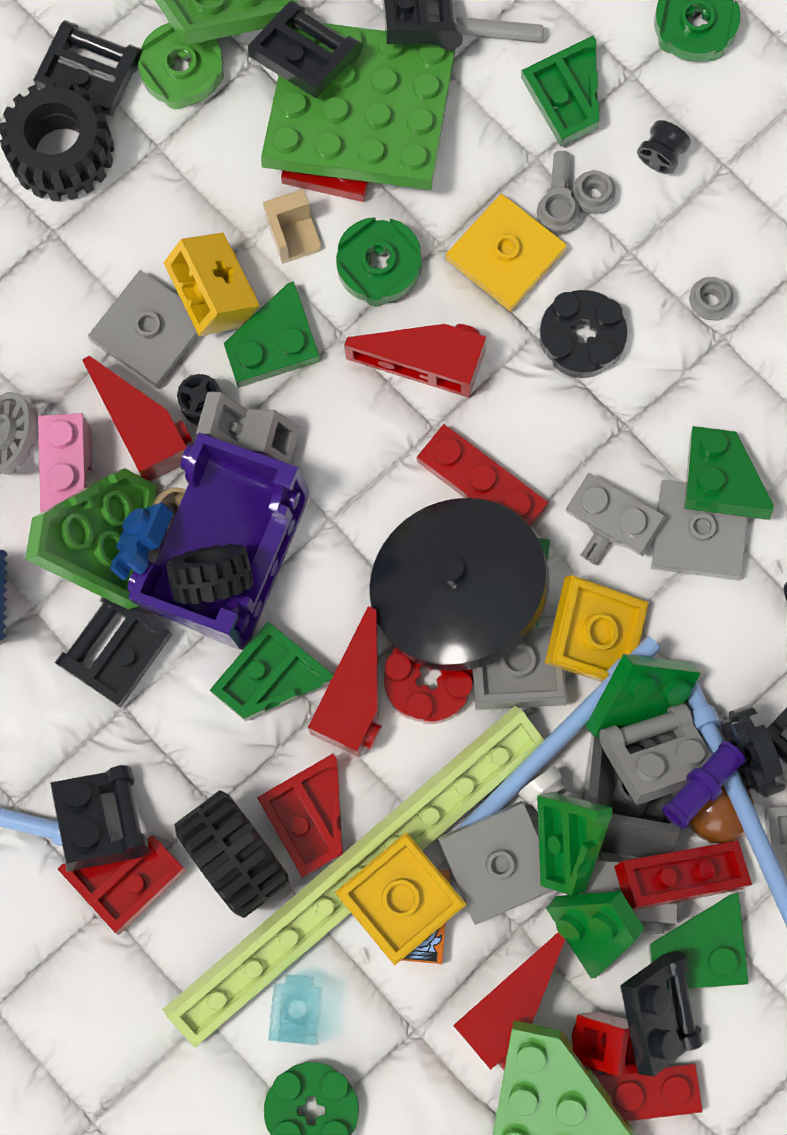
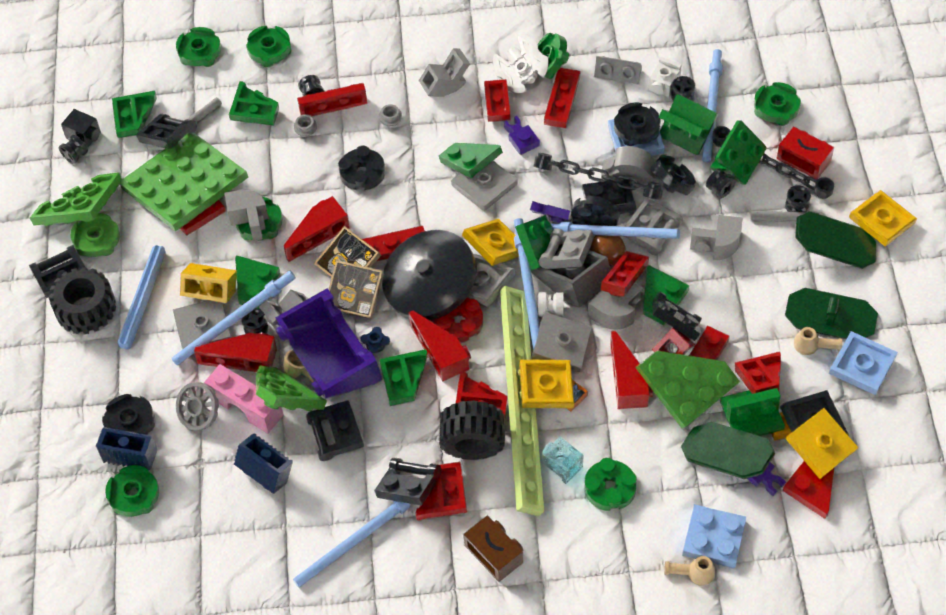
camera: 55 degrees left, 20 degrees down
blue plate [110,502,174,580] -> none
black tyre [166,544,253,604] -> none
black plate [248,0,363,99] -> none
tan panel [263,189,321,264] -> none
yellow plate [445,193,567,312] -> none
light grey plate [536,151,579,233] -> none
green wing [537,792,612,896] -> none
green wing [546,891,644,978] -> none
light grey plate [565,472,666,565] -> none
dark purple pin [662,741,745,828] -> none
none -> light blue axle [118,245,166,349]
none -> light blue bar [172,270,296,366]
none -> light grey brick [224,190,269,241]
none -> red plate [297,83,367,117]
none -> tile [314,226,381,278]
none -> tile [329,260,384,319]
none -> dark blue plate [360,327,390,353]
none -> reddish brown brick [463,515,523,582]
none -> dark purple plate [530,201,572,224]

